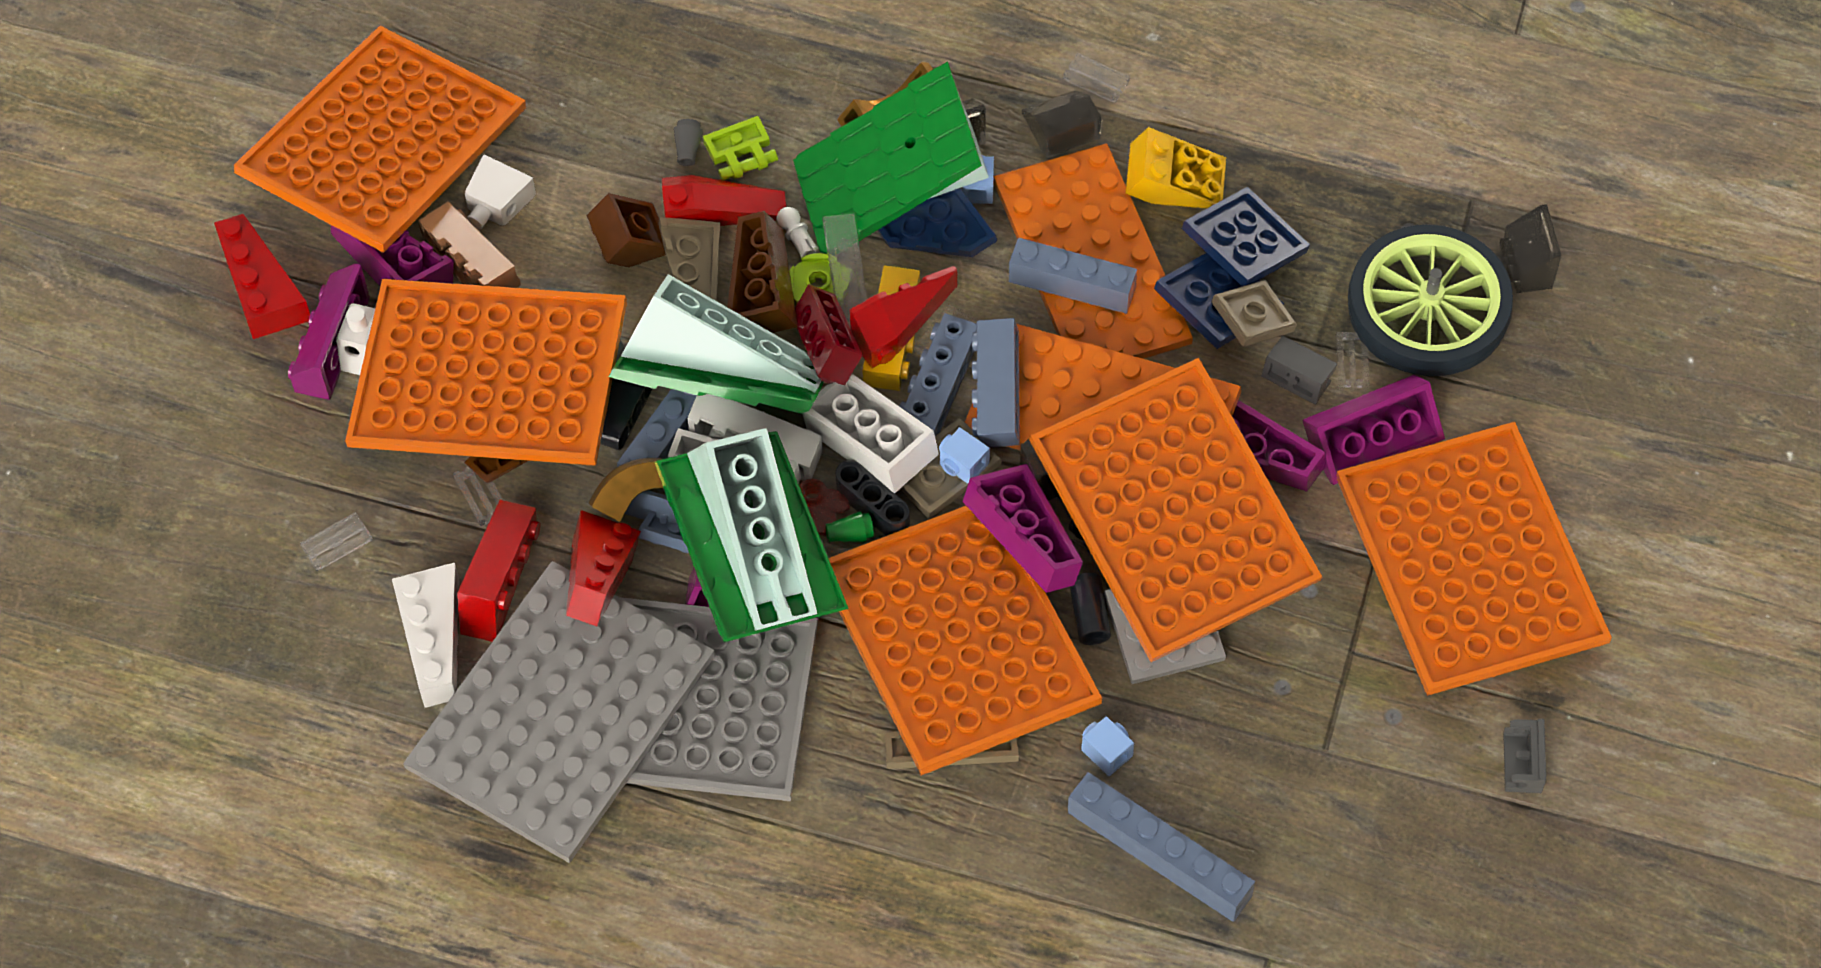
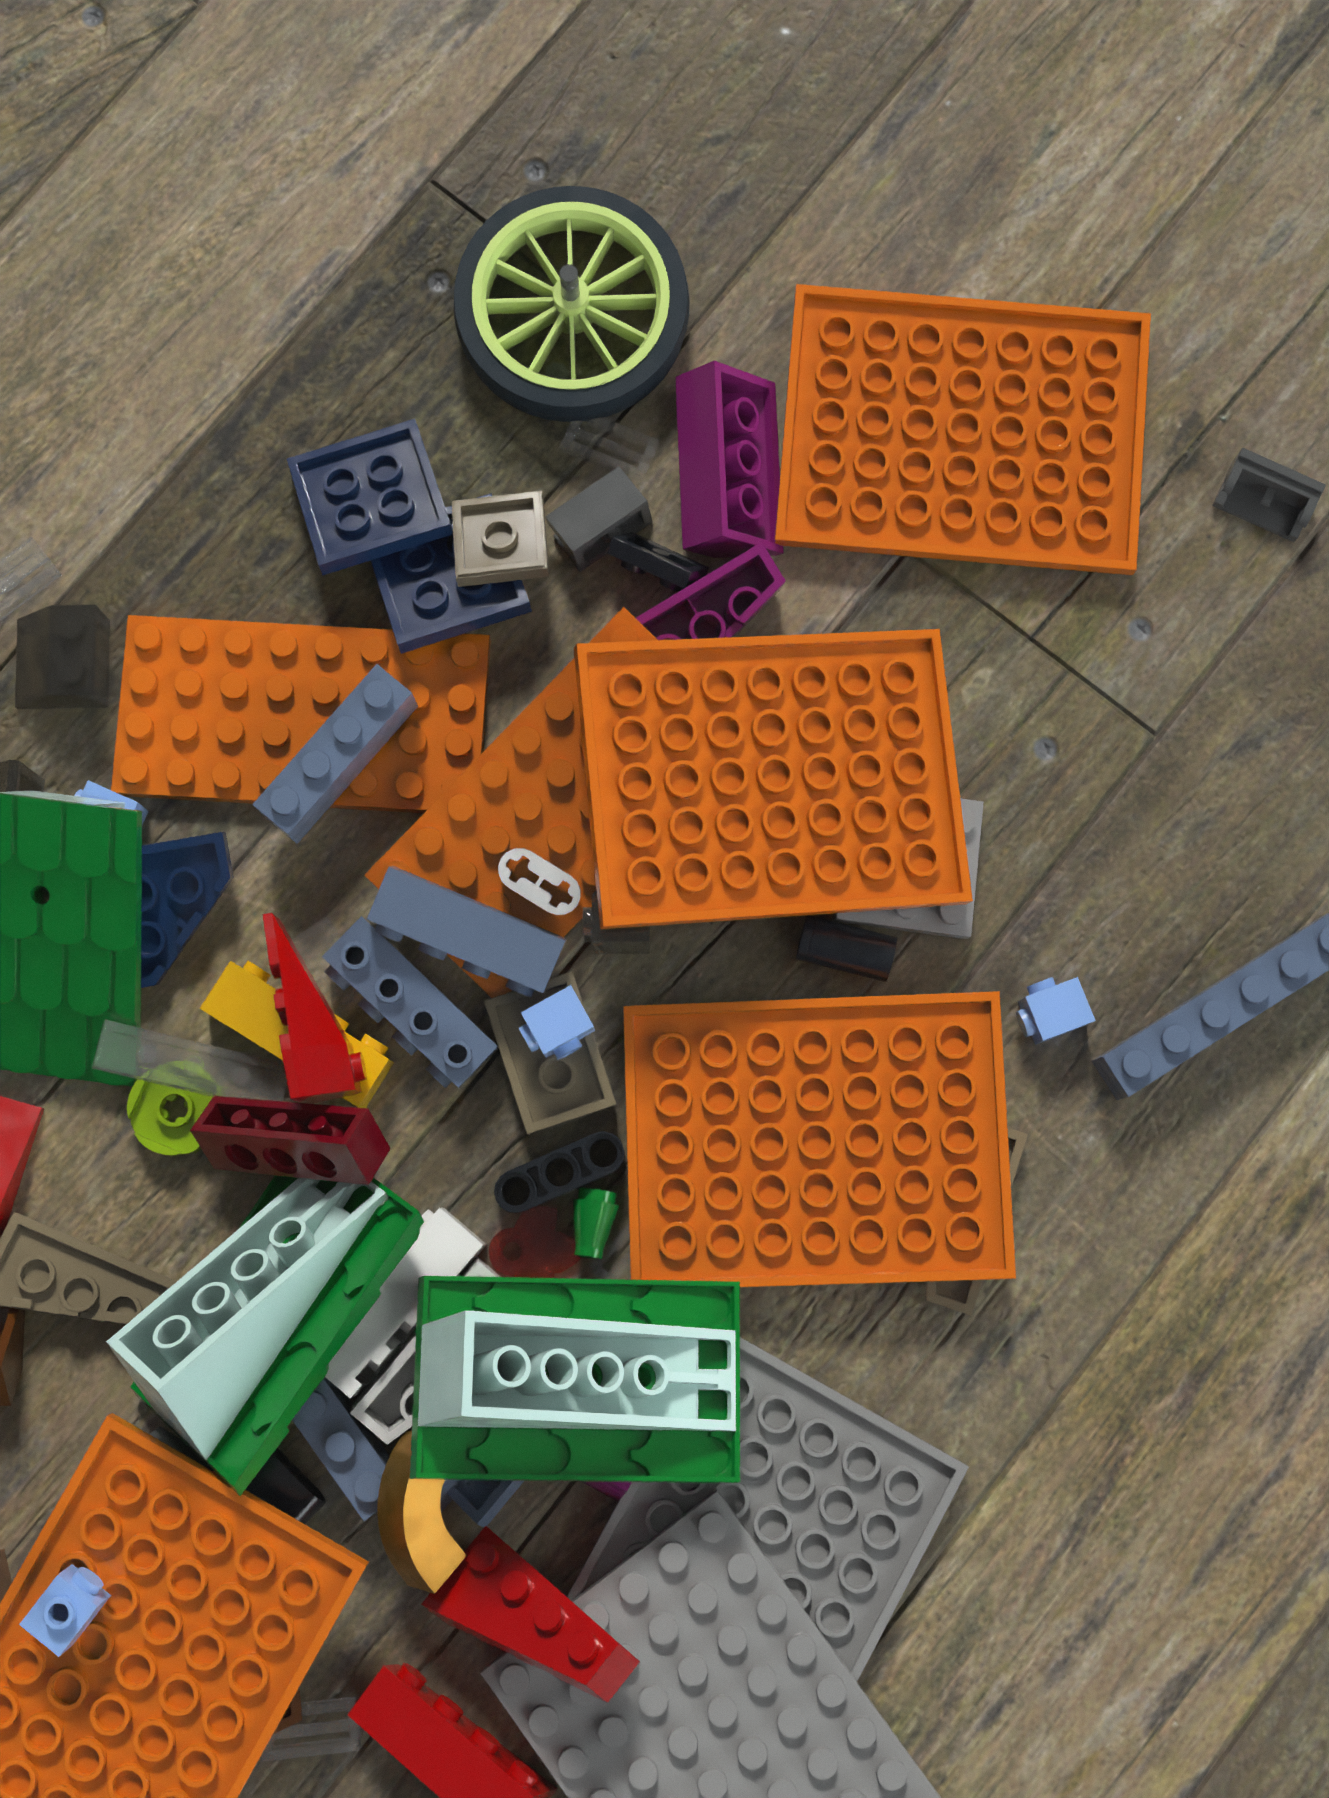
camera: 70 degrees left, 20 degrees up
reddish brown wedge [727,211,798,333] -> none
white pin [777,207,819,258] -> none
white brick [802,374,939,493] -> none
magenta wedge [962,464,1083,593] -> none
yellow slope [1126,127,1226,208] -> none
clear smoke slope [1499,204,1562,294] -> none
none -> light blue brick [19,1564,111,1657]
none -> white beam [498,848,581,915]
none -> black plate [607,532,709,591]

